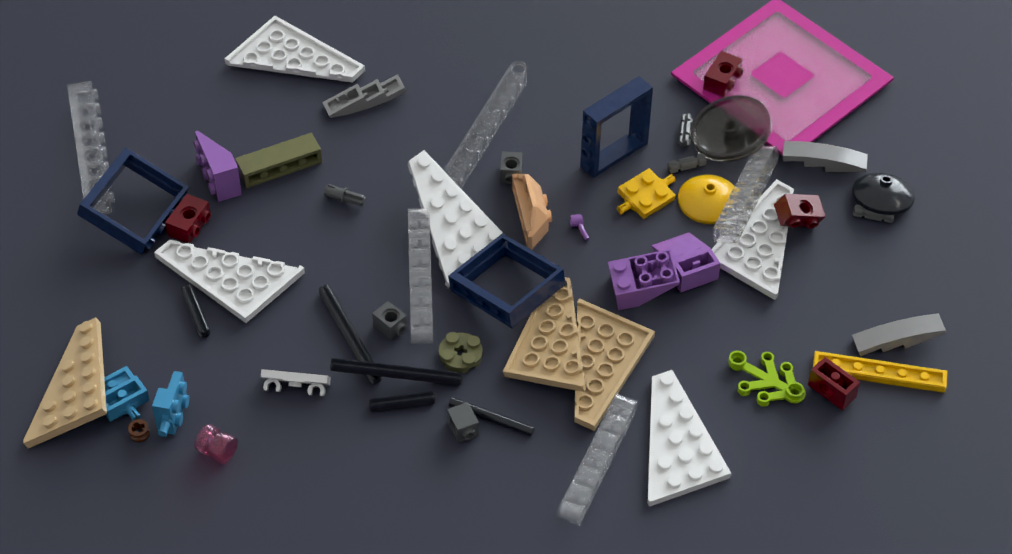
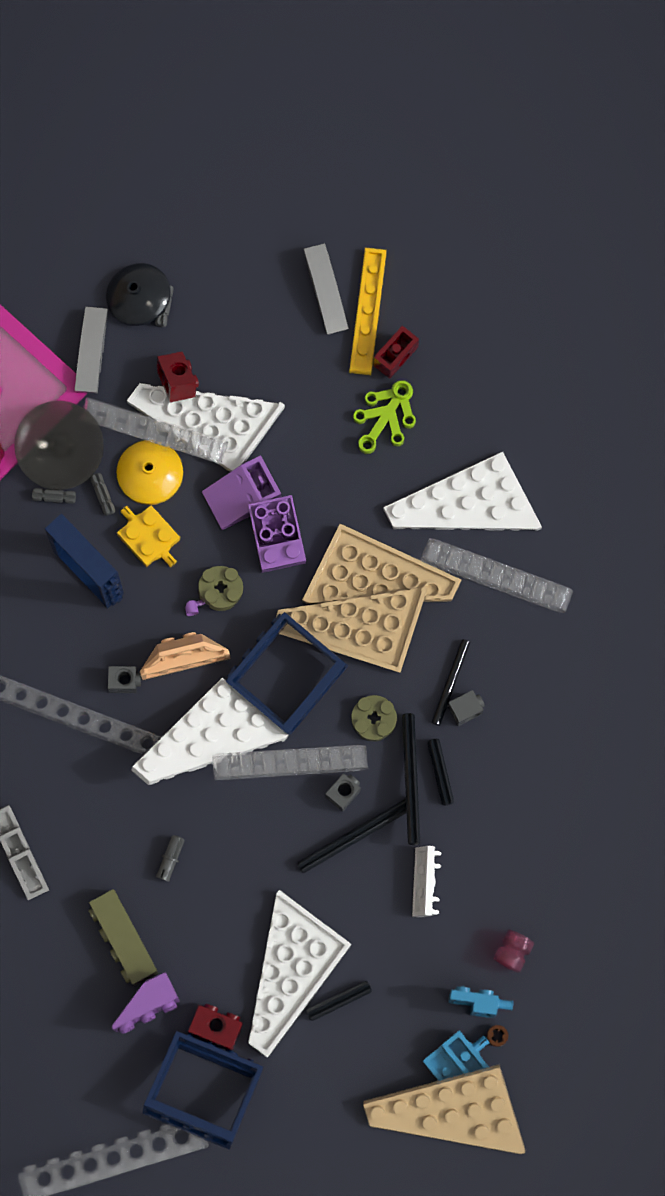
camera: 95 degrees left, 25 degrees up
none -> olive plate [198,566,243,611]

